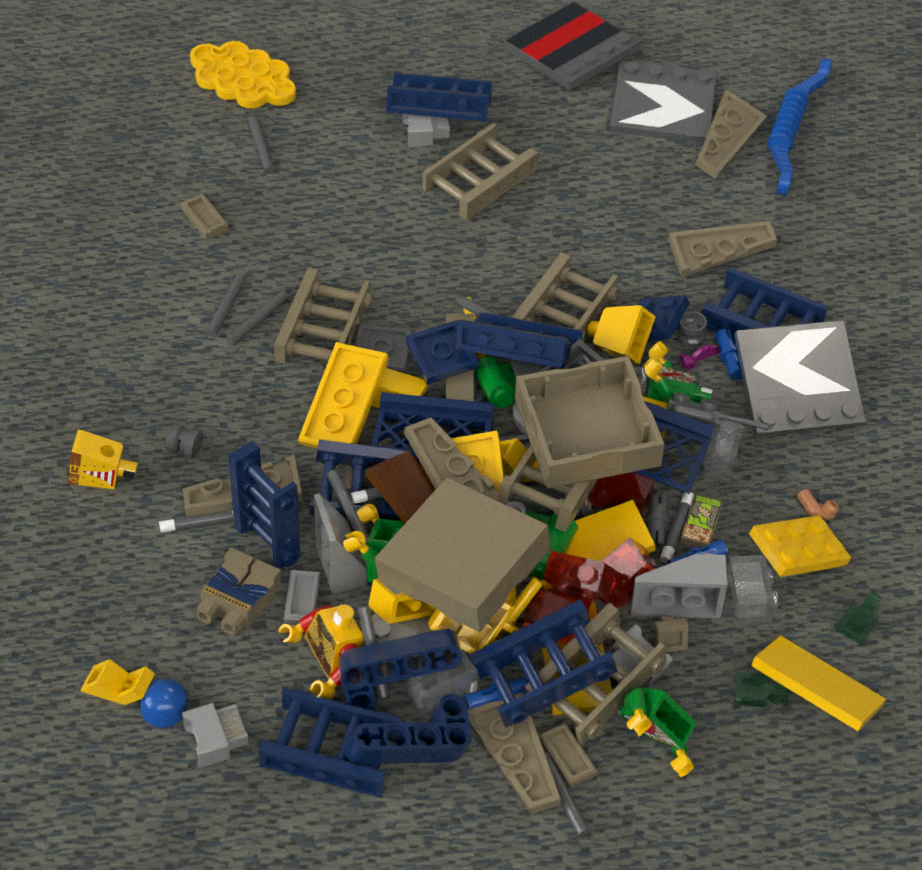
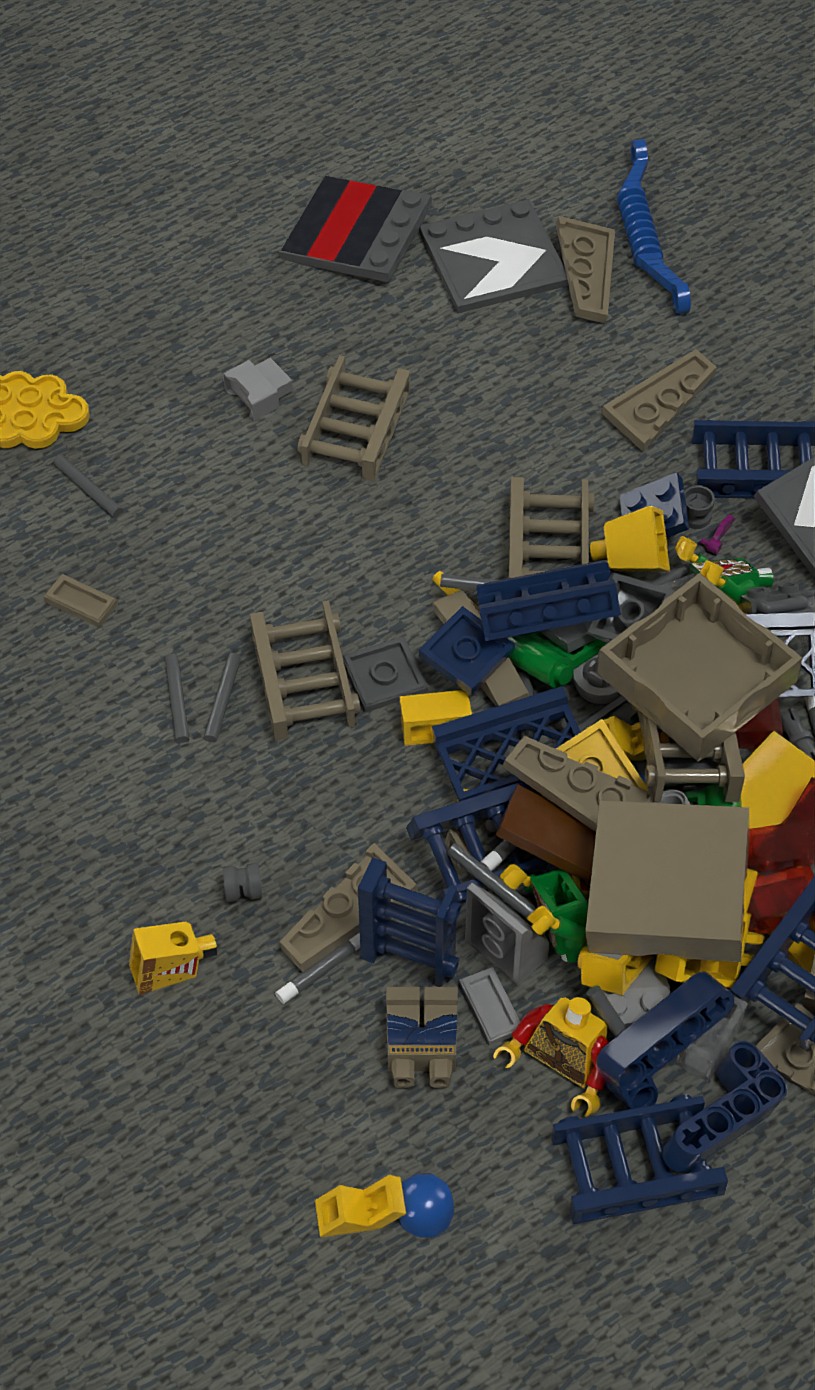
camera: 25 degrees left, 5 degrees up
light grey piece [182,703,249,768] -> none
yellow tile [298,342,389,449] -> none
dark blue fence [386,72,493,121] -> none
blue pin [464,677,527,710] -> none
blue pin [715,329,743,380] -> none

